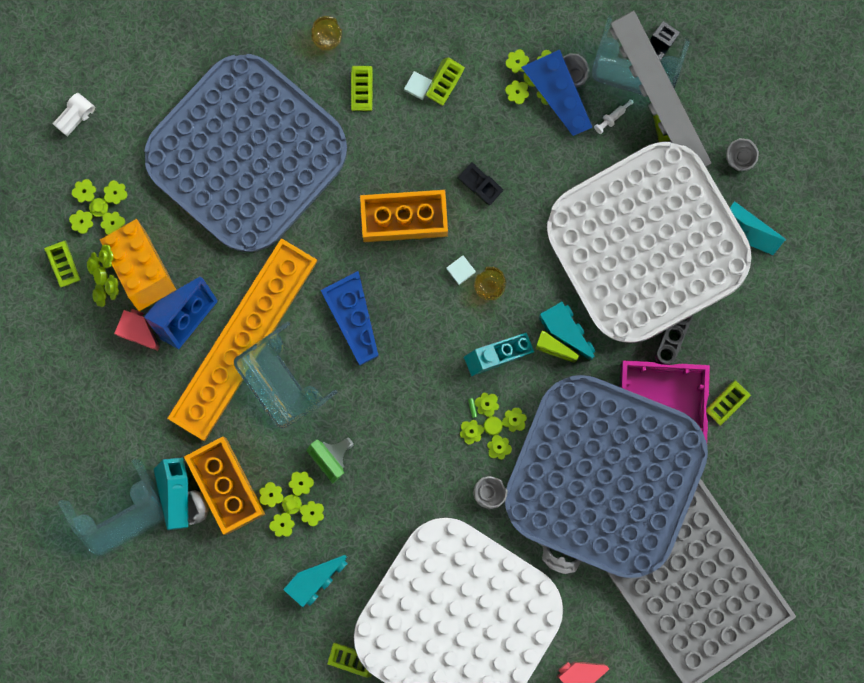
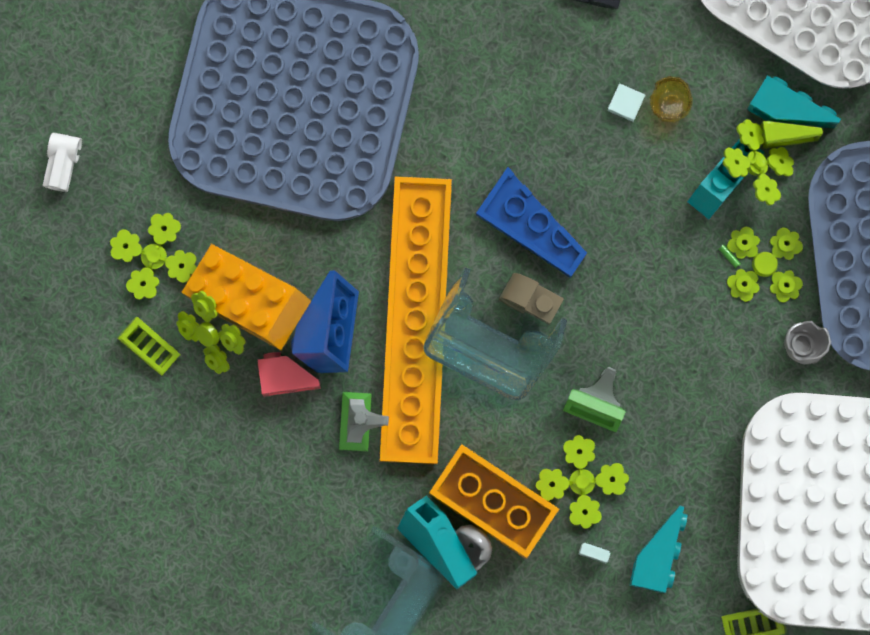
camera: 30 degrees left, 0 degrees up
light orange brick [360,190,448,242] -> none
none -> piece [339,392,389,452]
none -> dark tan brick [499,273,564,325]
none -> light aqua tile [578,543,610,564]
none -> lime plant [723,119,794,206]

